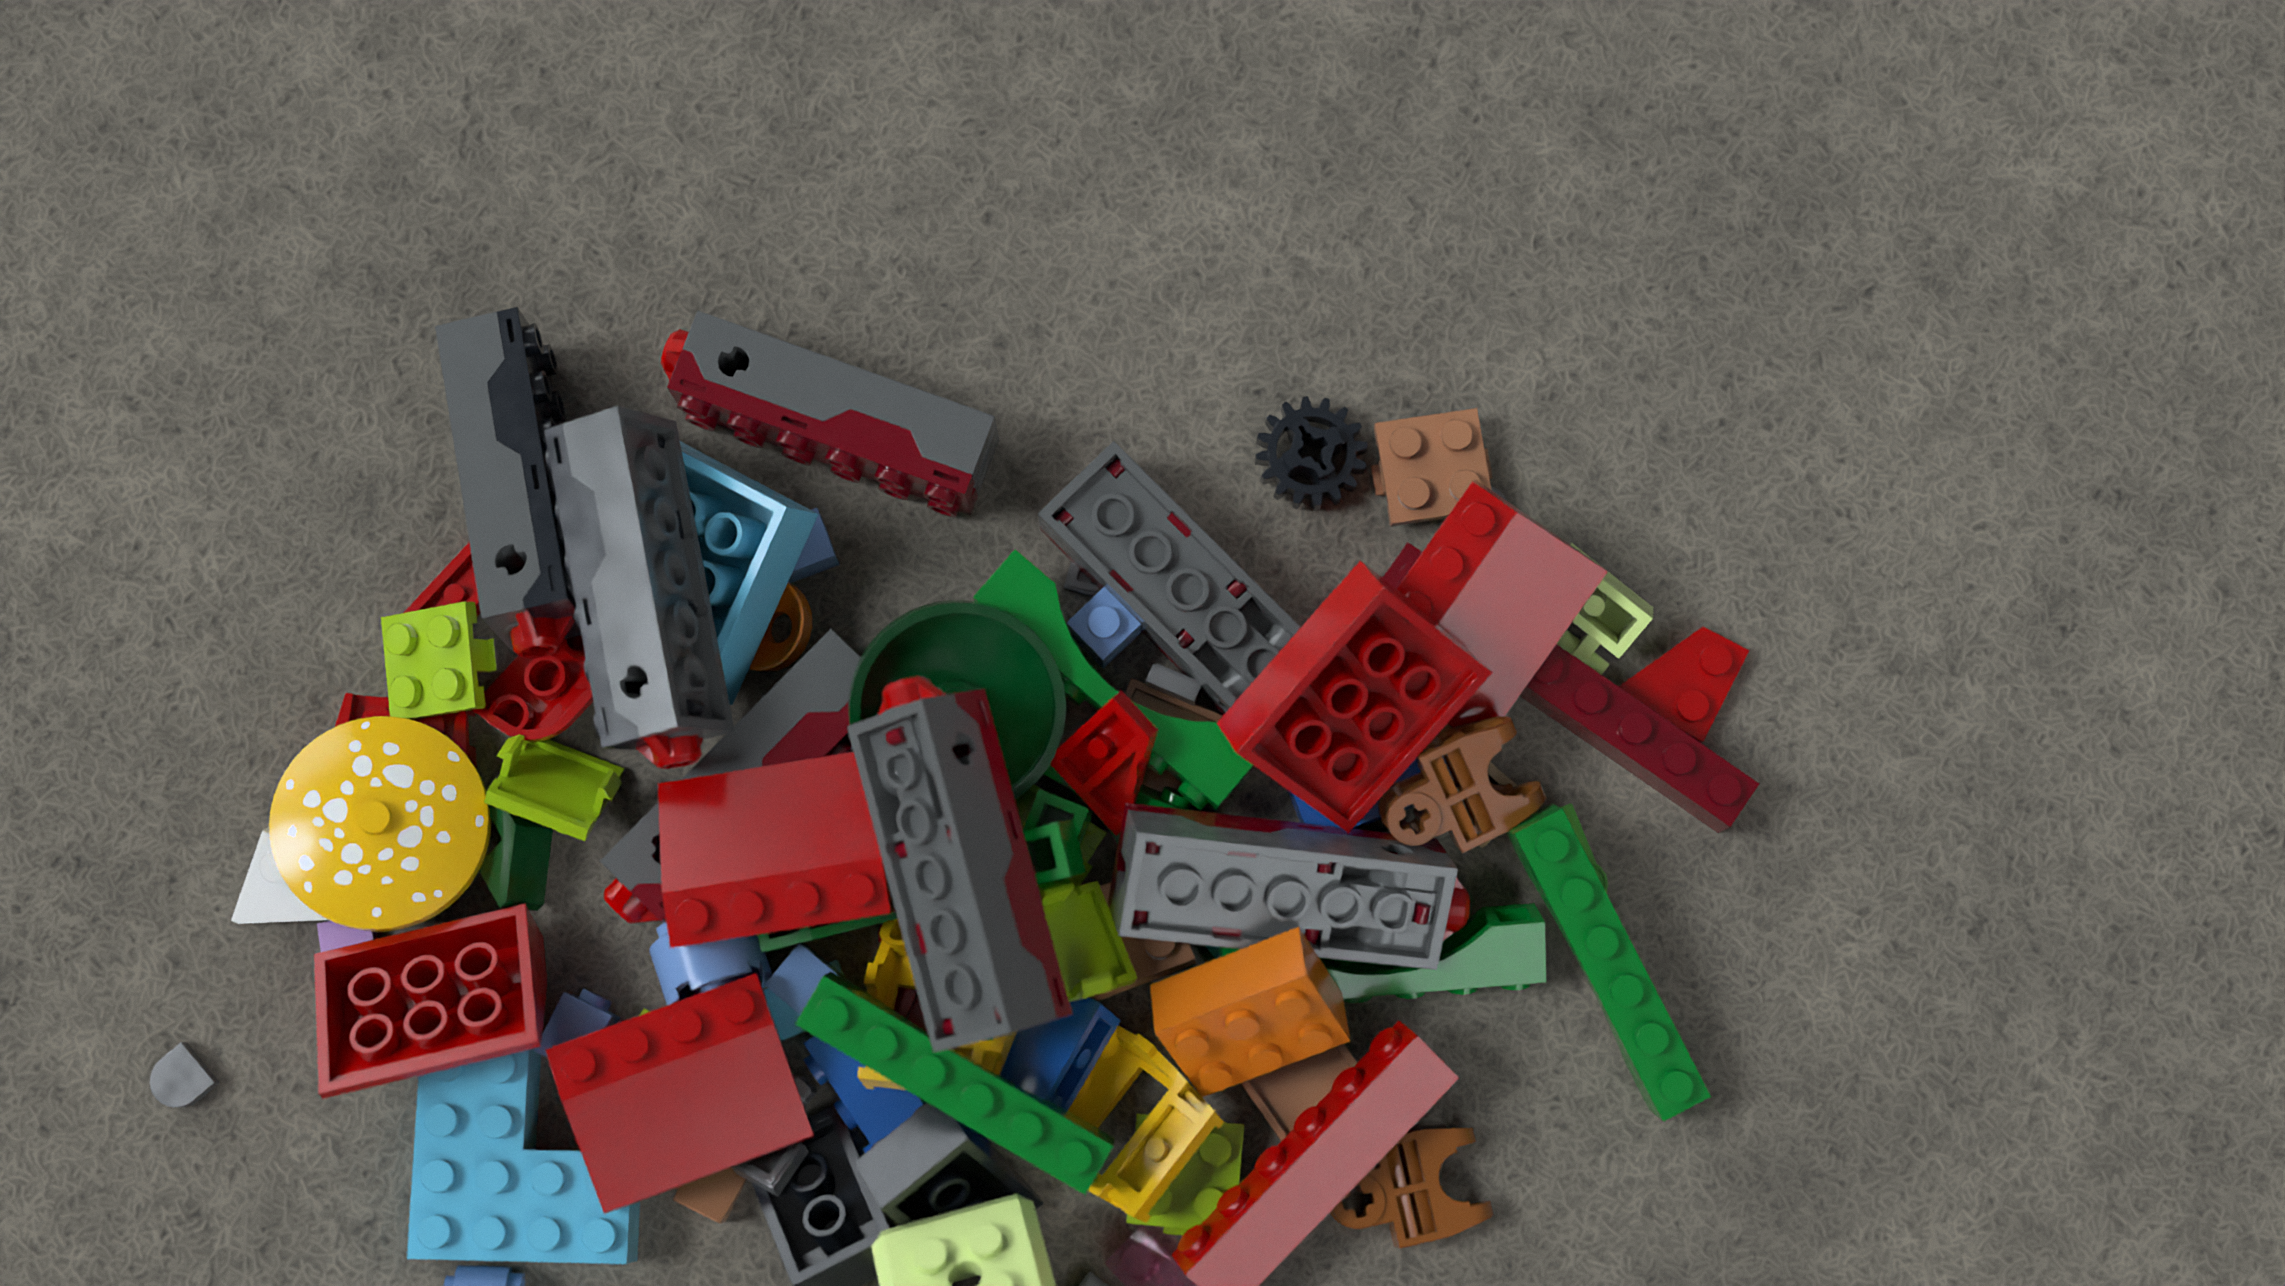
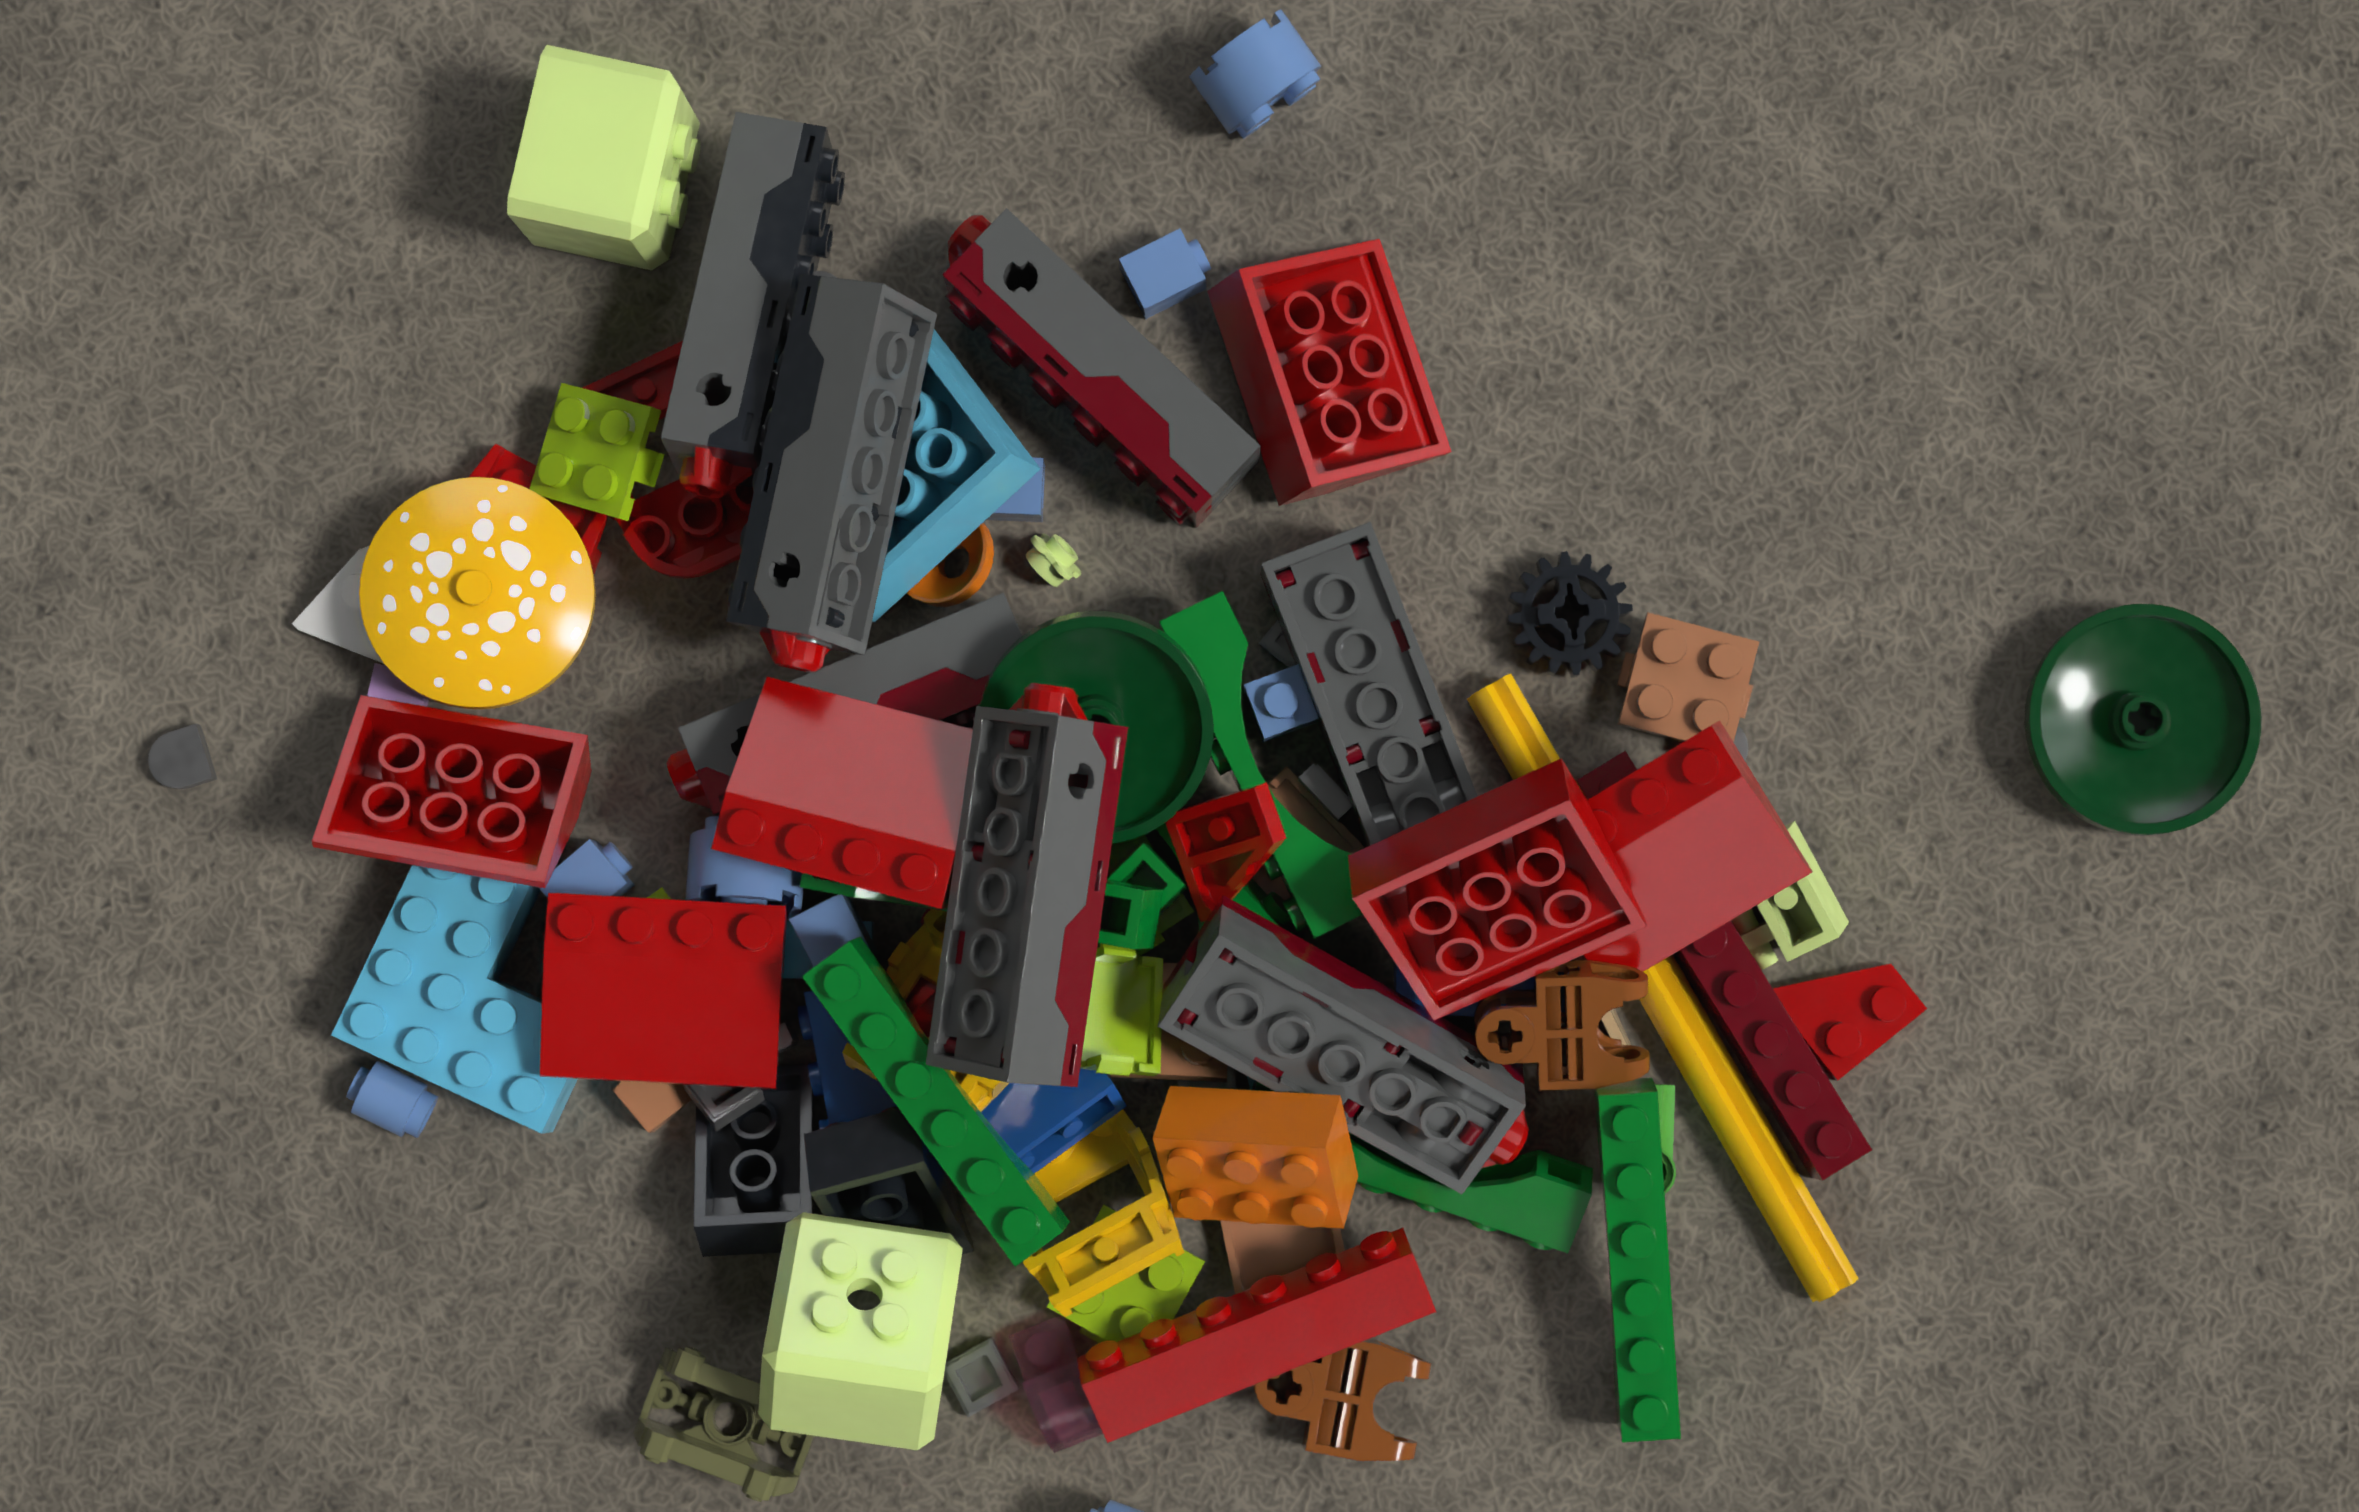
camera: 30 degrees right, 5 degrees up
dark green slope [479,805,553,911] -> none
lime piece [484,734,624,841] -> none
none -> yellowish green plate [507,45,700,270]
none -> yellowish green plate [1026,533,1081,587]
none -> medium blue brick [1119,228,1211,319]
none -> medium blue brick [1189,9,1322,139]
none -> red slope [1207,239,1452,506]
none -> yellow axle [1467,673,1859,1302]
none -> dark green dish [2024,604,2262,836]

